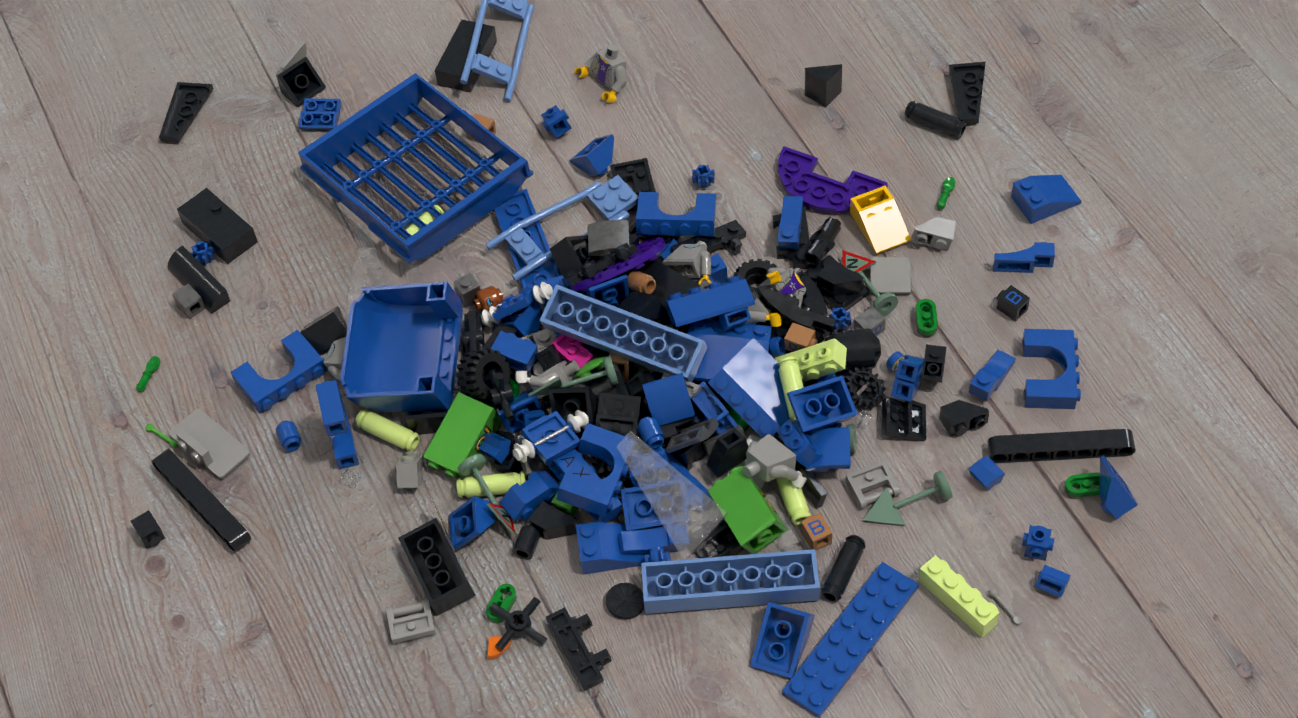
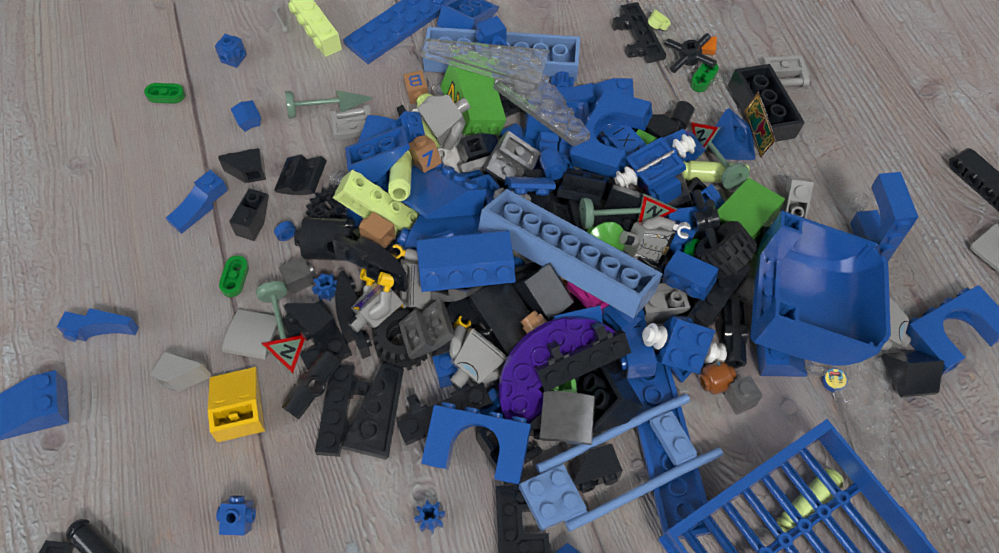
camera: 175 degrees left, 5 degrees up
blue brick [276,421,301,452] -> none
black wheel [606,583,644,619] -> none
dark purple plate [778,146,888,213] -> none
blue slope [778,196,803,249] -> none
black axle [821,535,866,602] -> none
blue hips [891,354,925,402] -> none
green piece [937,177,956,210] -> none
black beam [987,429,1136,463] -> none
black brick [997,285,1030,322] -> none
blue arch [1022,329,1081,409] -> none
blue piece [1035,565,1071,597] -> none
blue slope [1099,455,1138,519] -> none
none -> blue brick [216,495,256,536]
none -> black wing [340,363,404,460]
none -> flat silver slope [399,299,455,359]
none -> medium nougat brick [409,135,442,173]
none -> clear wing [420,38,550,91]
none -> blue brick [475,16,506,54]
none -> black slope [574,443,623,493]
none -> yellowish green tile [648,10,671,30]

